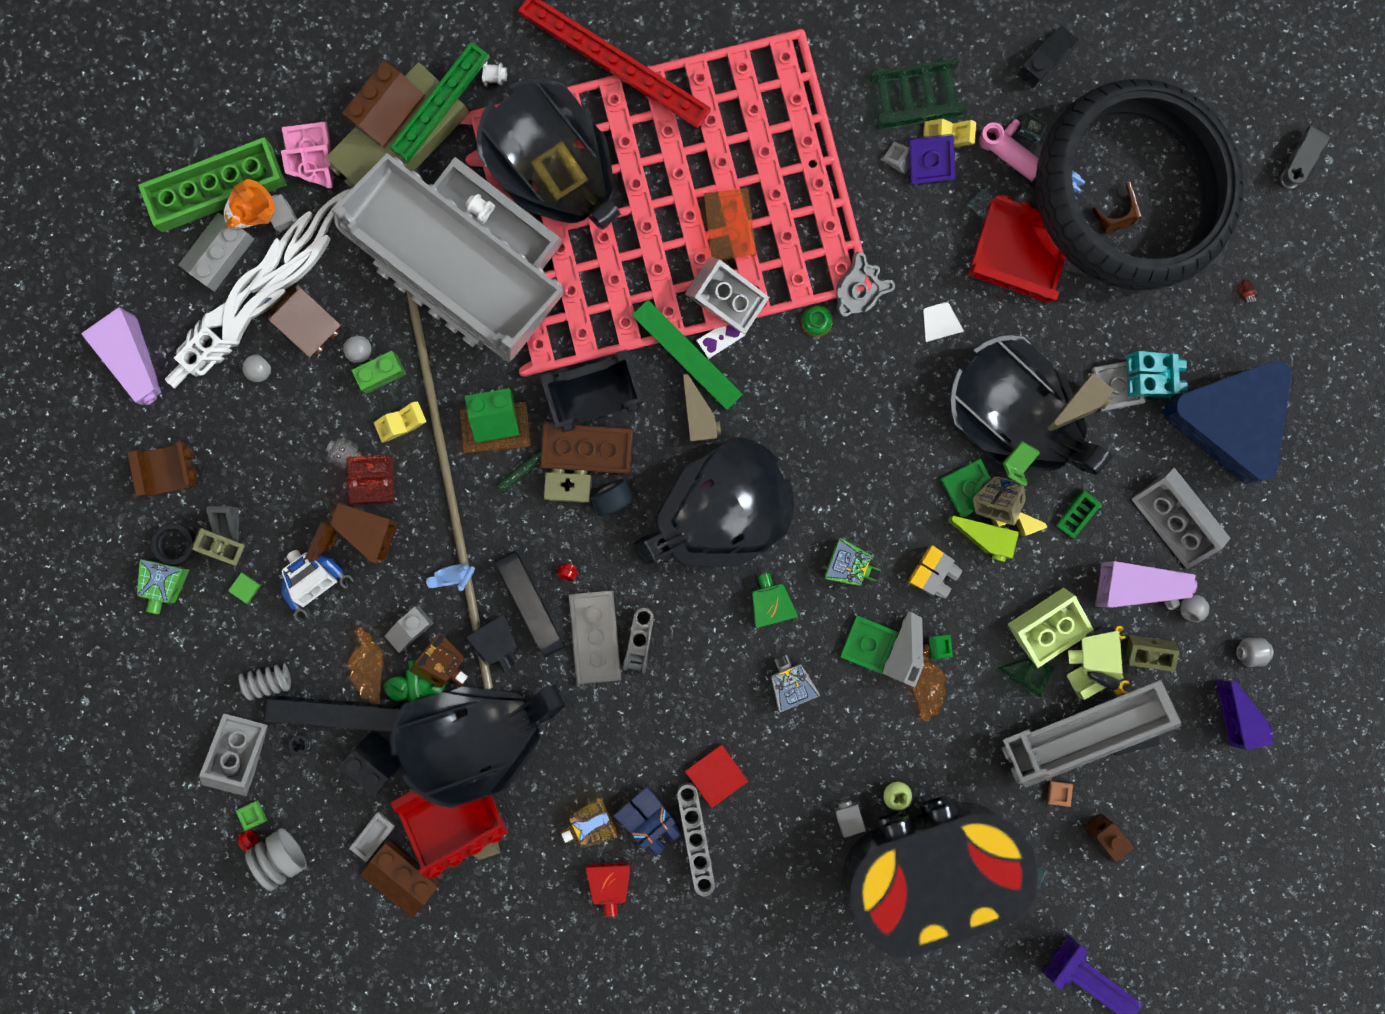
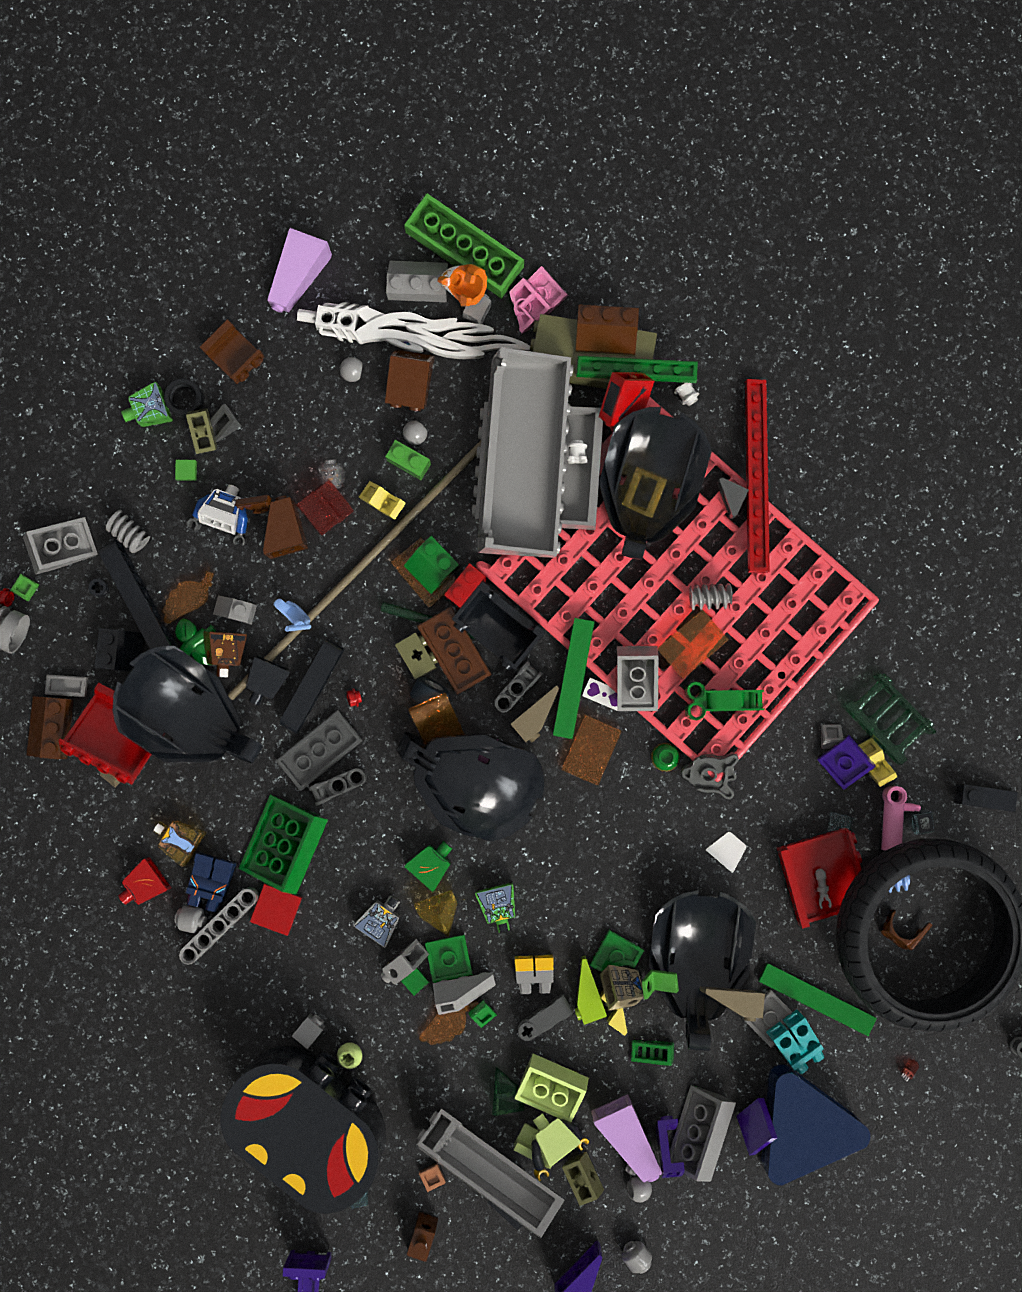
camera: 60 degrees right, 0 degrees up
none -> light grey head [175,905,207,934]
none -> green slope [239,795,328,894]
none -> light grey torso [381,939,429,985]
none -> green tile [401,968,429,996]
none -> clear orange tile [409,693,465,745]
none -> clear yellow slope [414,890,458,937]
none -> red brick [444,563,486,609]
none -> dark grey piece [494,661,543,713]
none -> dark grey piece [518,994,574,1041]
none -> clear orange tile [561,715,621,786]
none -> red brick [599,372,654,428]
none -> dark purple panel [655,1116,685,1178]
none -> green piece [684,682,765,721]
none -> light grey piece [689,583,732,610]
none -> dark grey slope [716,478,748,519]
none -> dark purple tile [737,1098,777,1155]
none -> green tile [758,963,877,1036]
none -> light grey piece [815,869,832,909]

